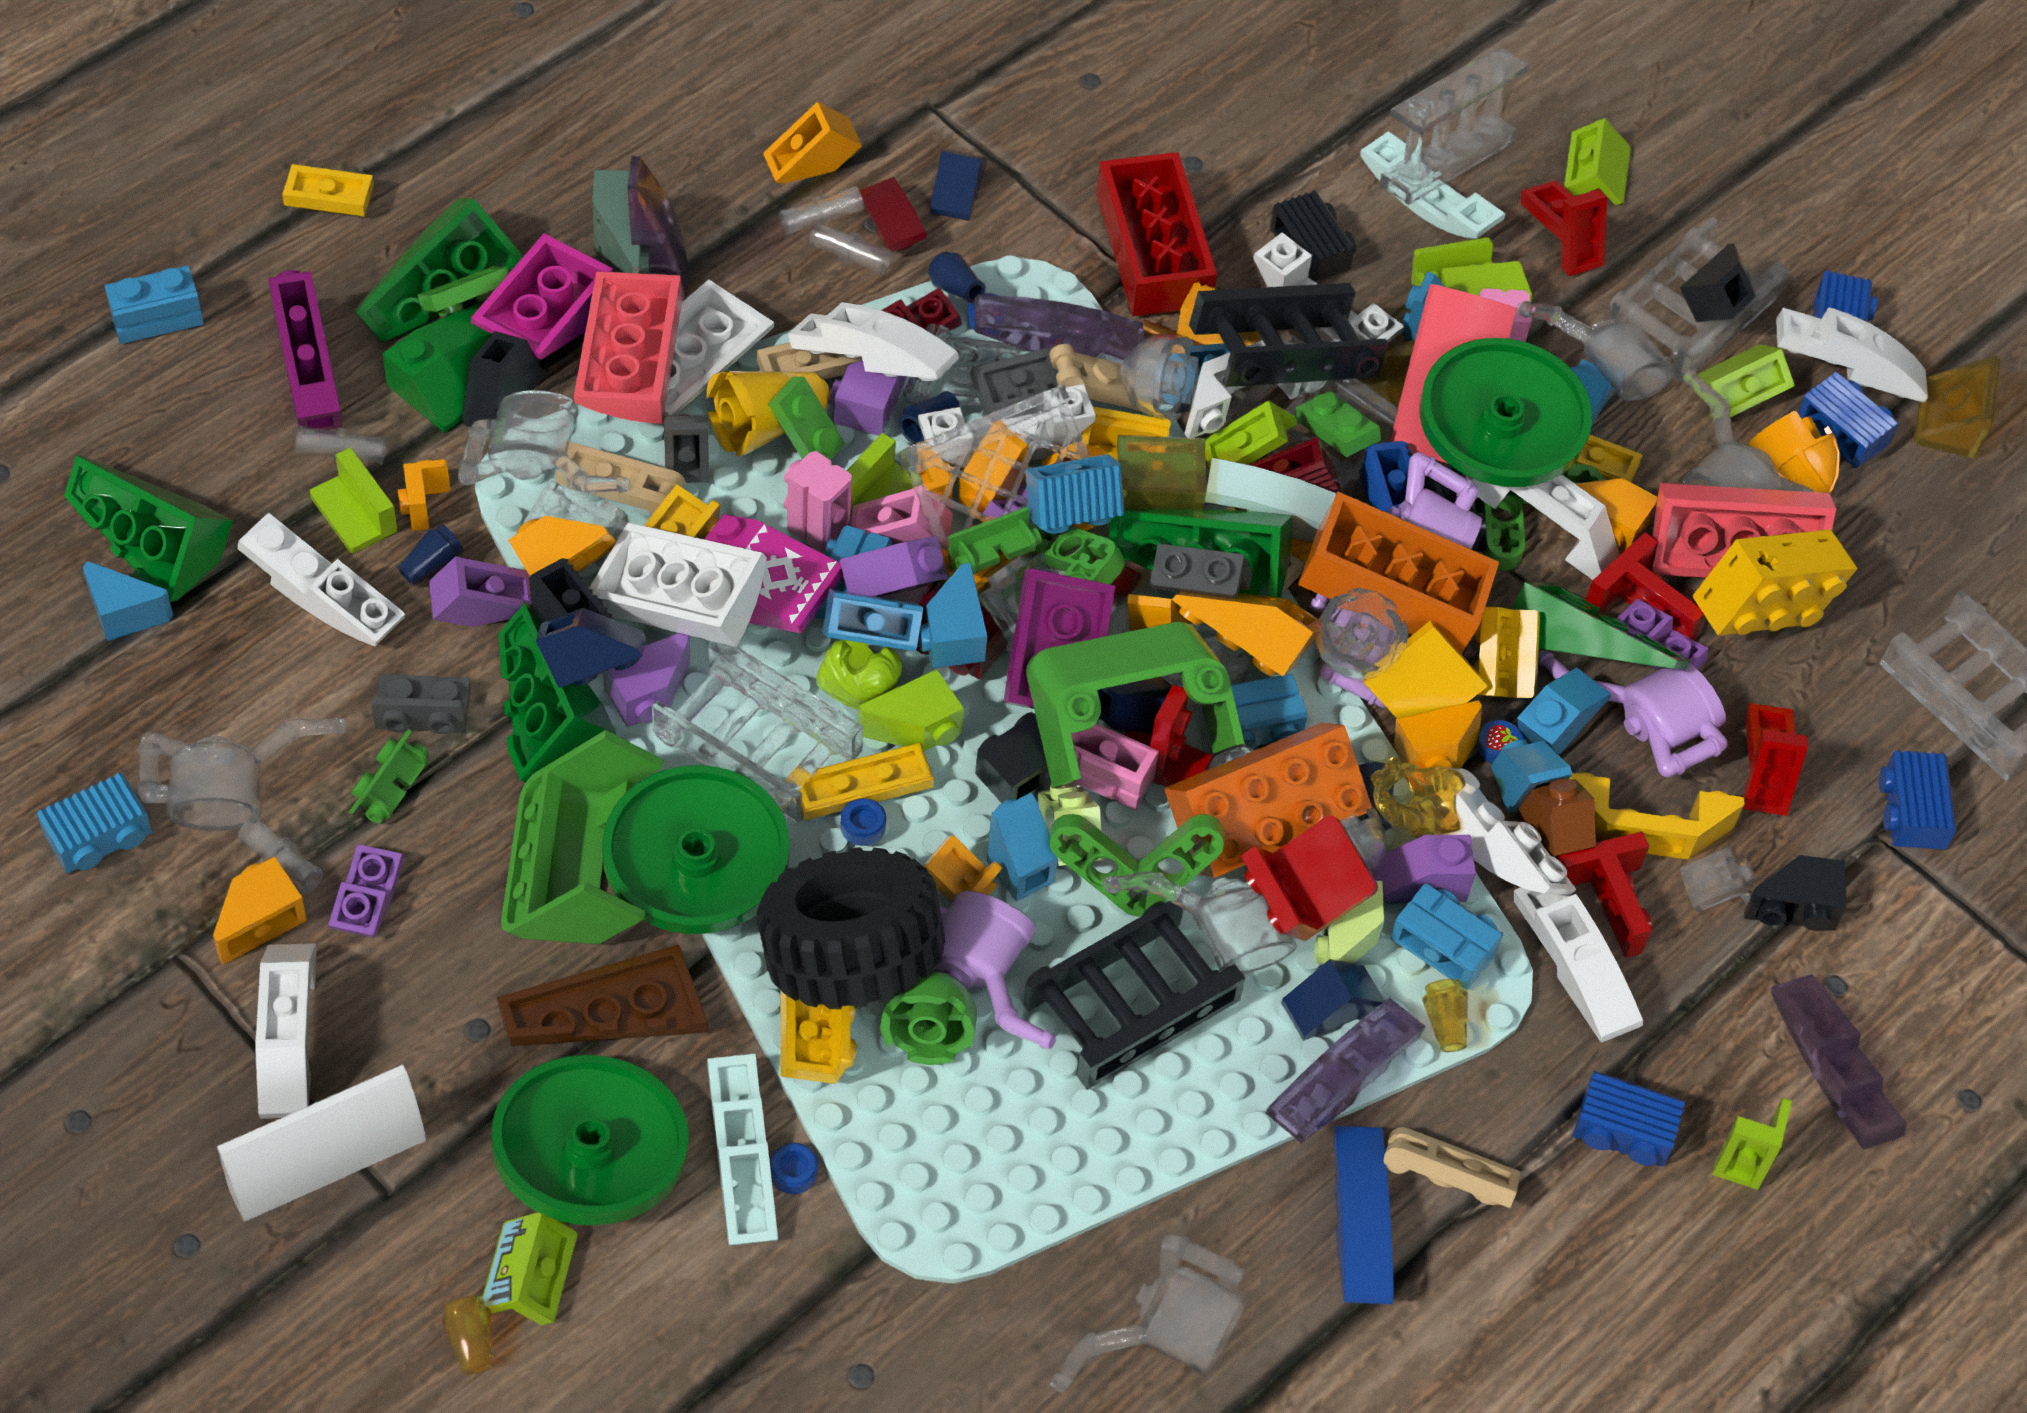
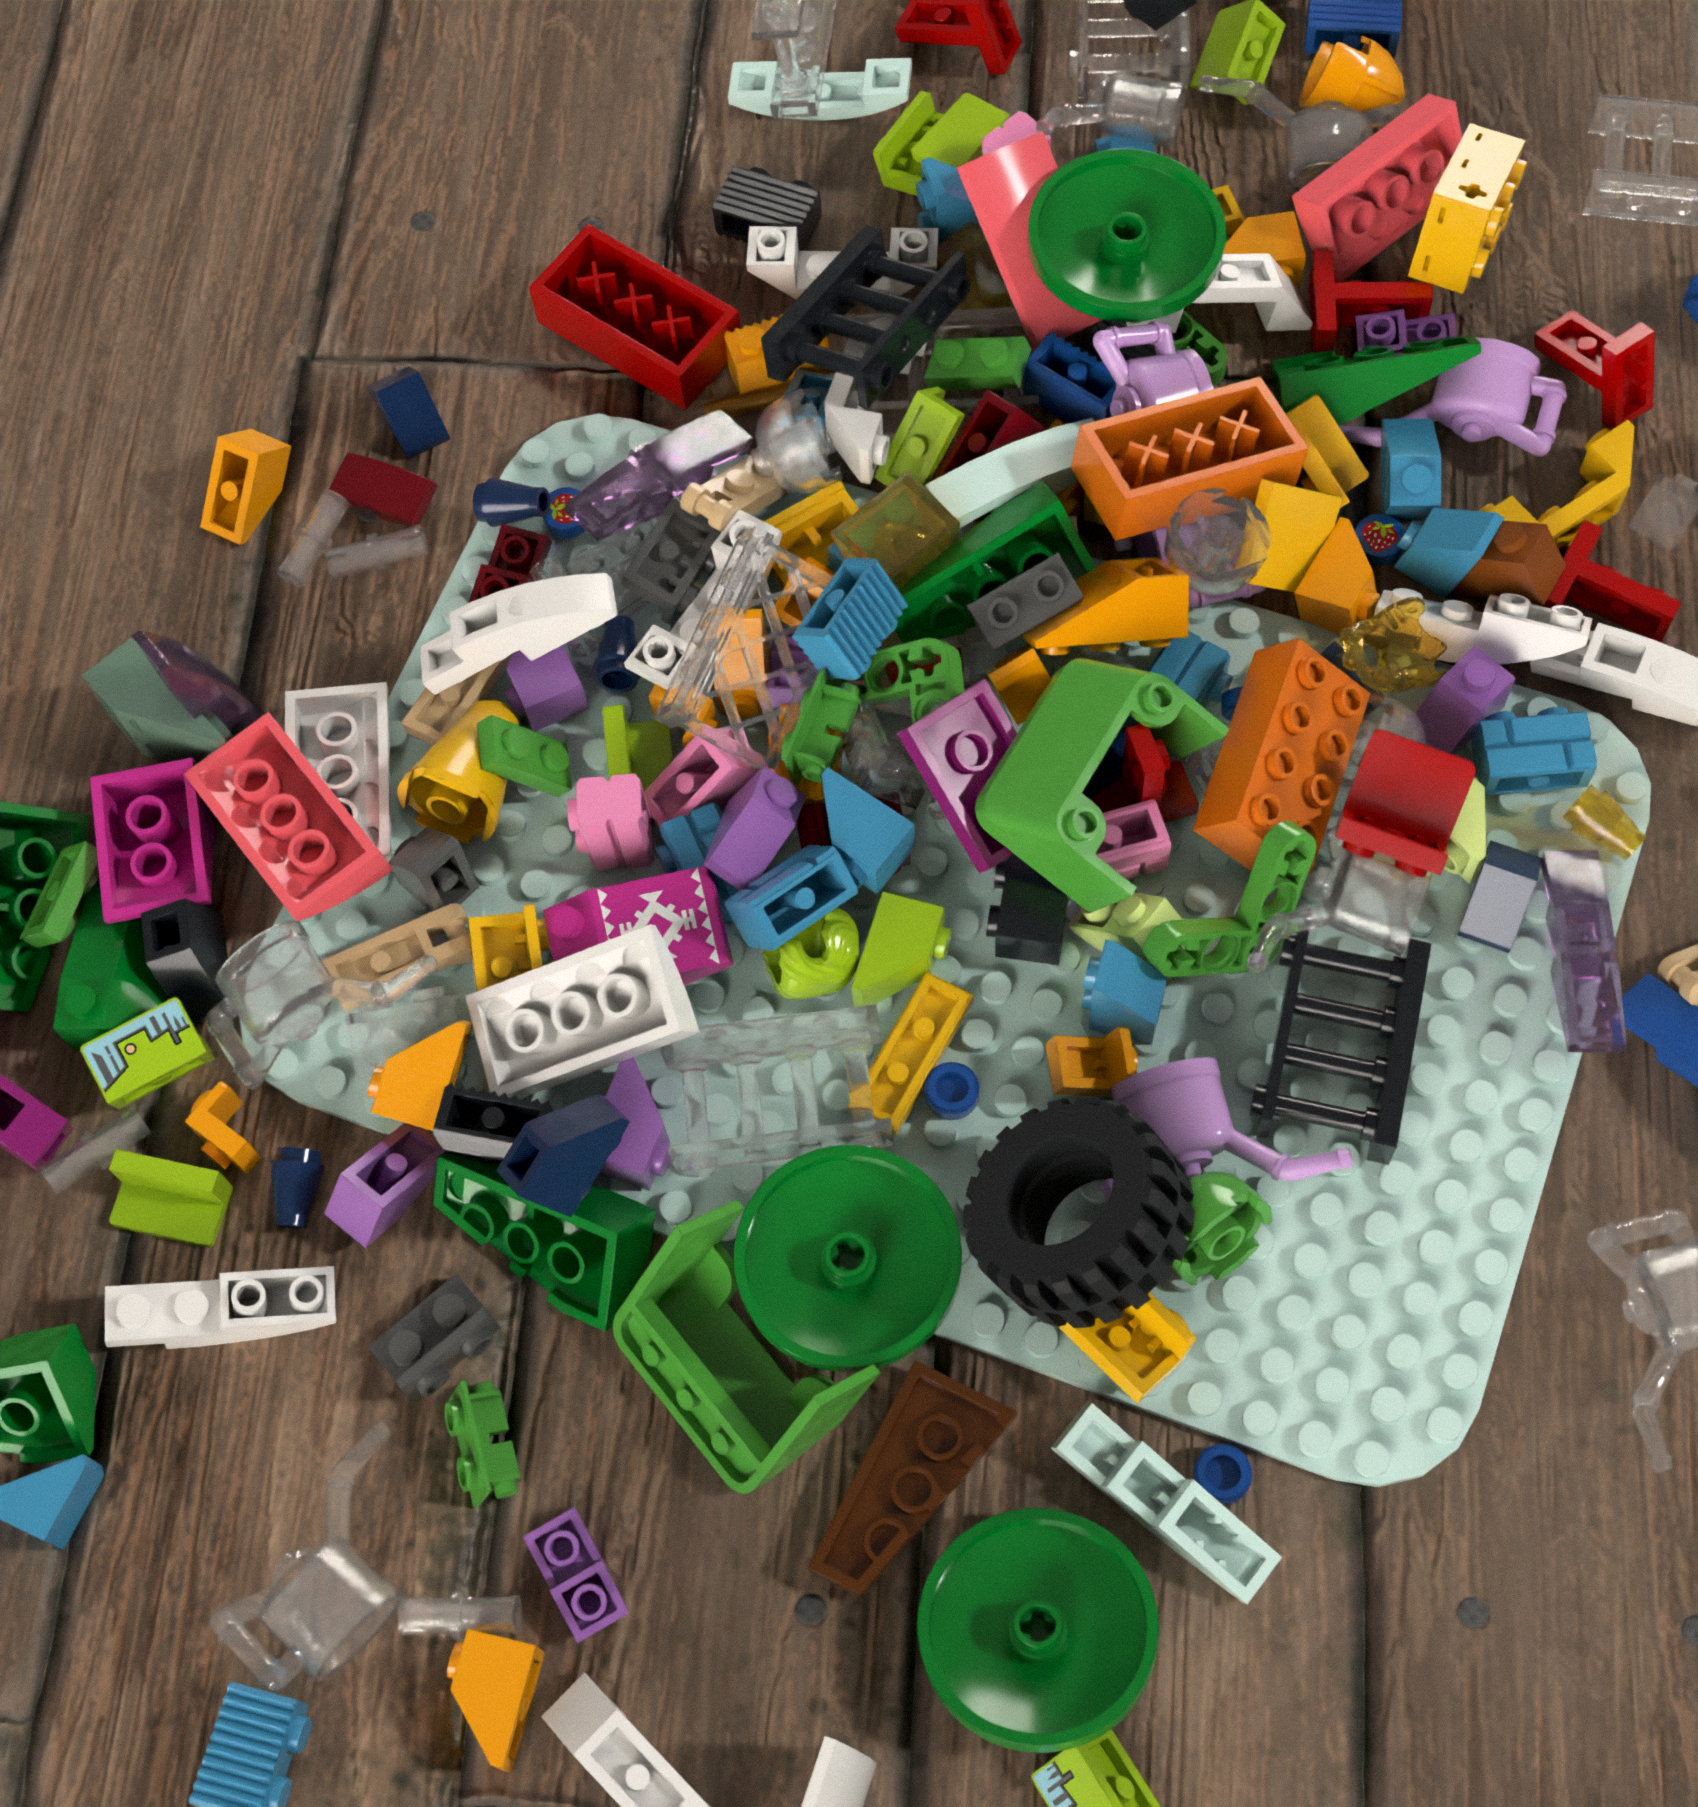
camera: 30 degrees left, 10 degrees up
none -> lime panel [80,997,216,1109]

